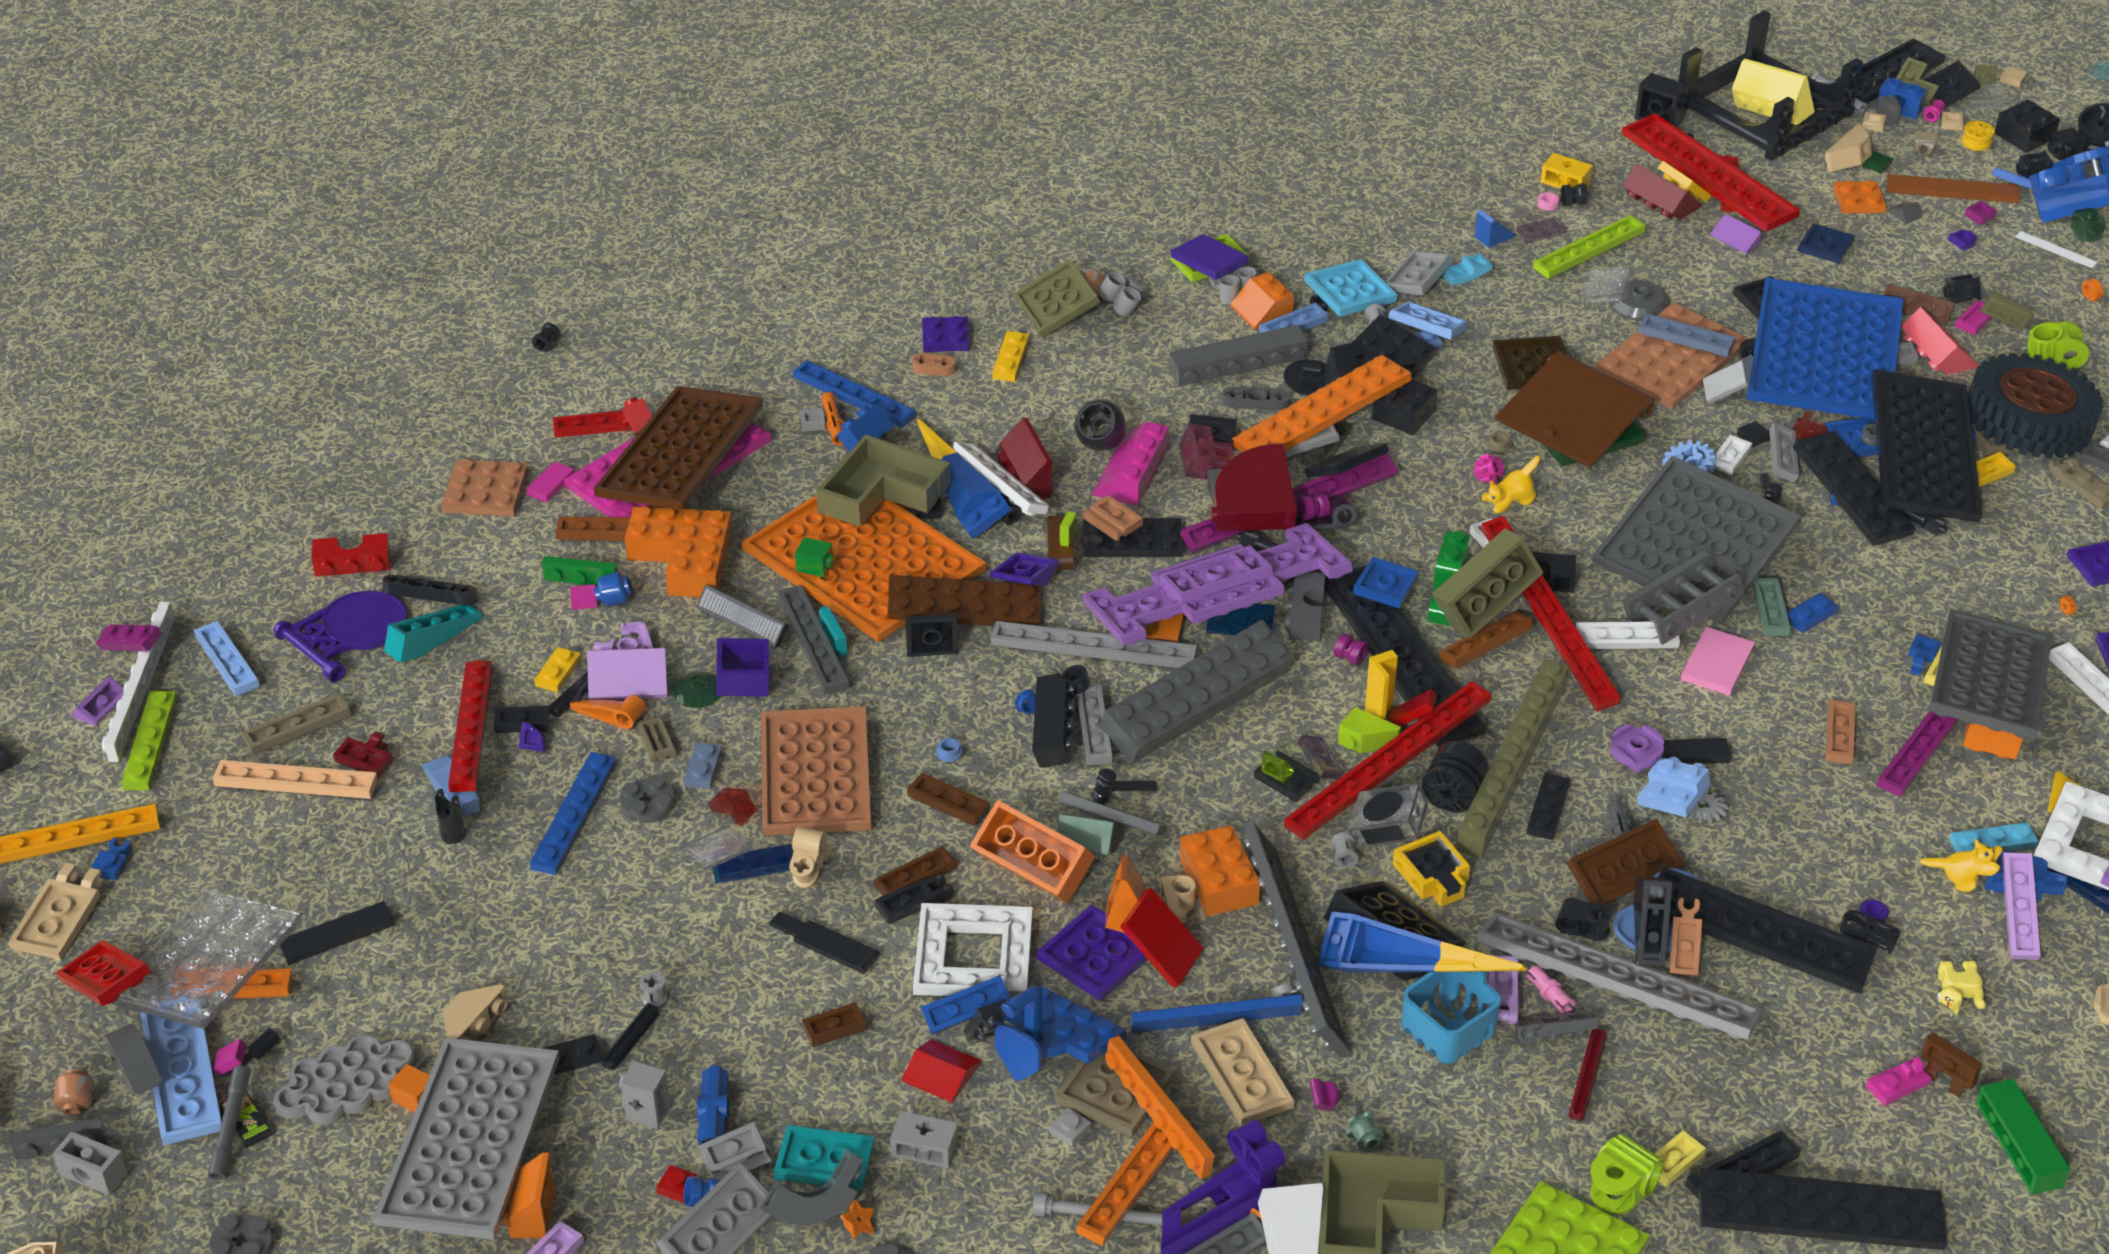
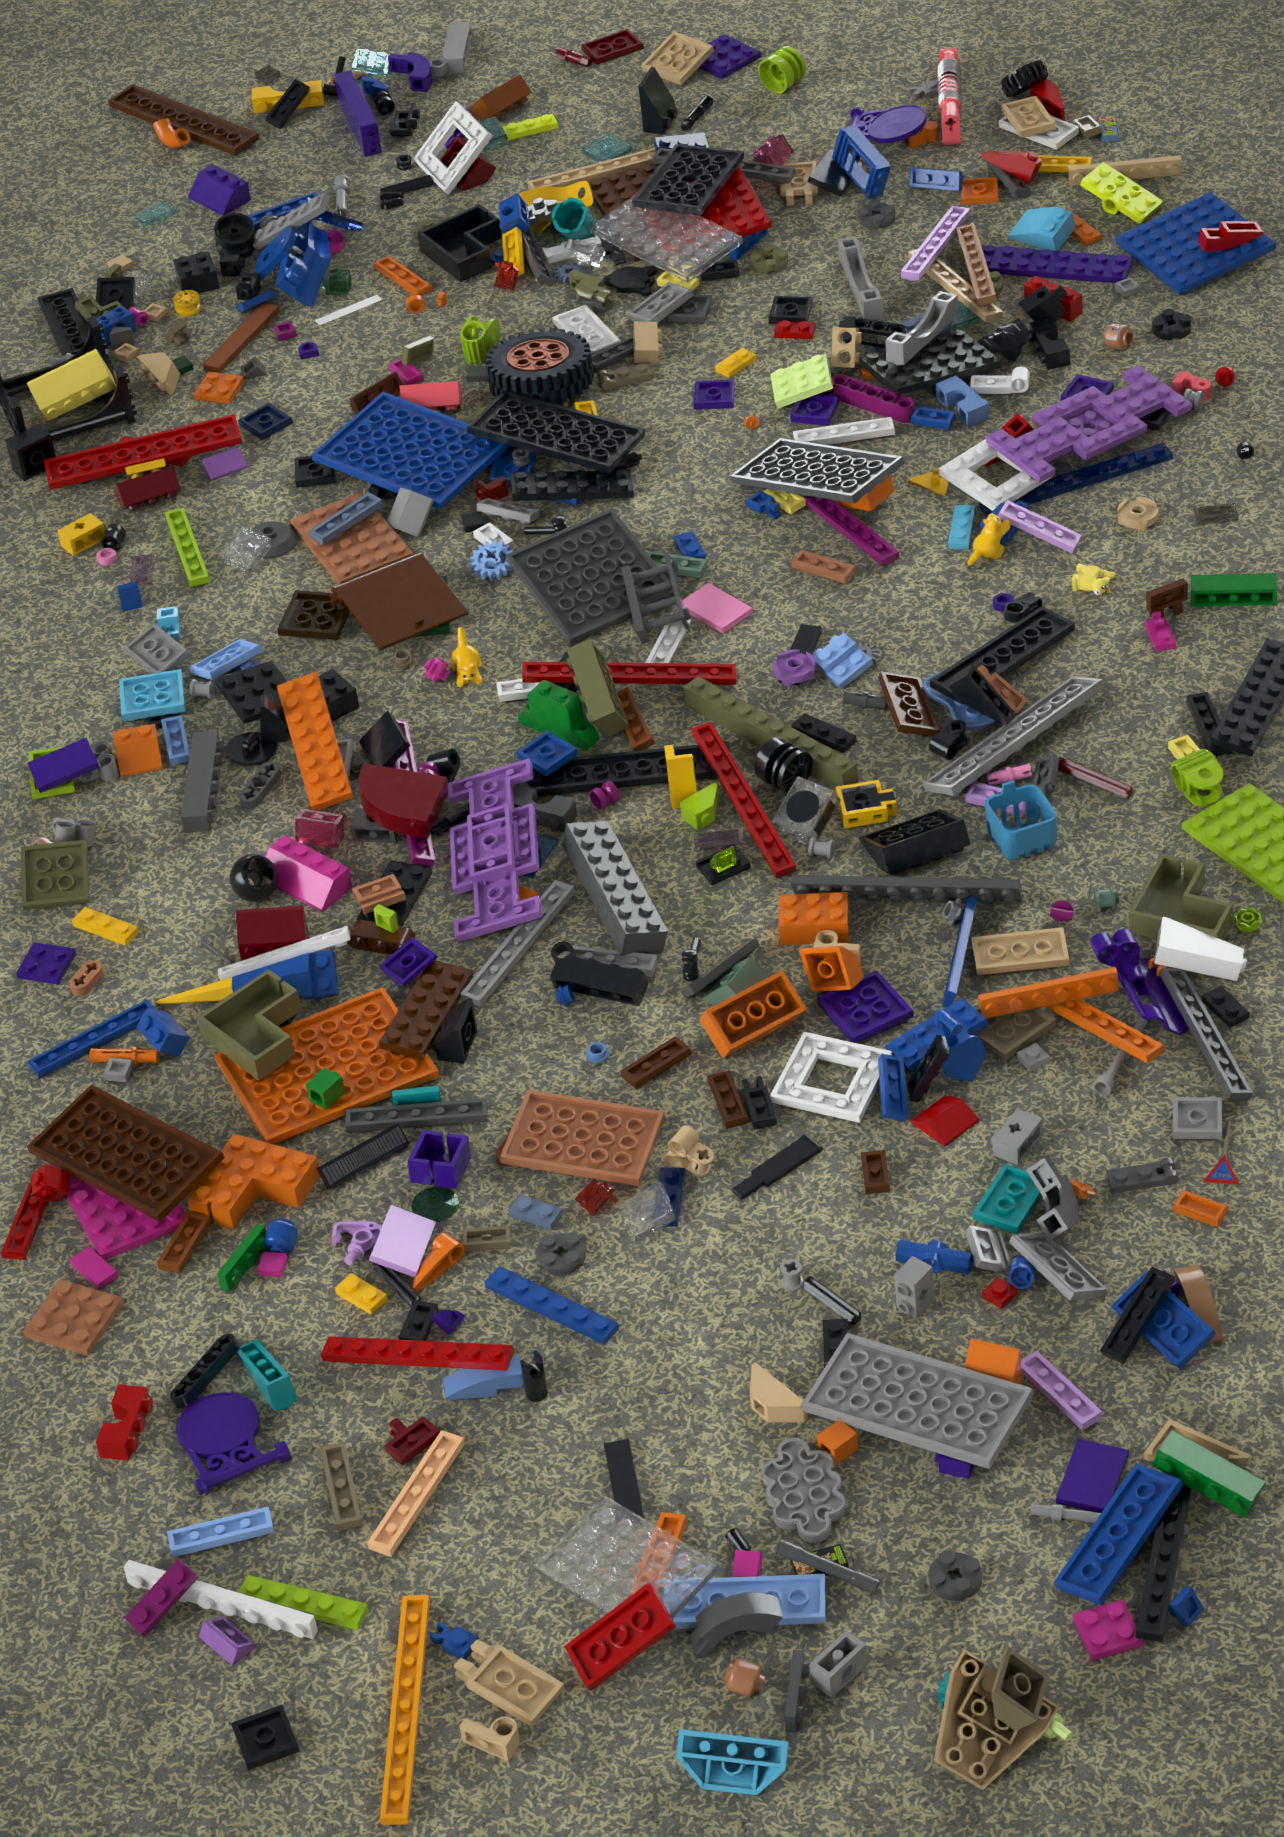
camera: 65 degrees left, 0 degrees up
red tile [1120,887,1204,988] -> none
black plate [1186,414,1237,448] -> none
blue plate [1317,912,1527,973] -> none
red tile [1387,688,1437,727] -> none
black window [1943,274,1981,303] -> none

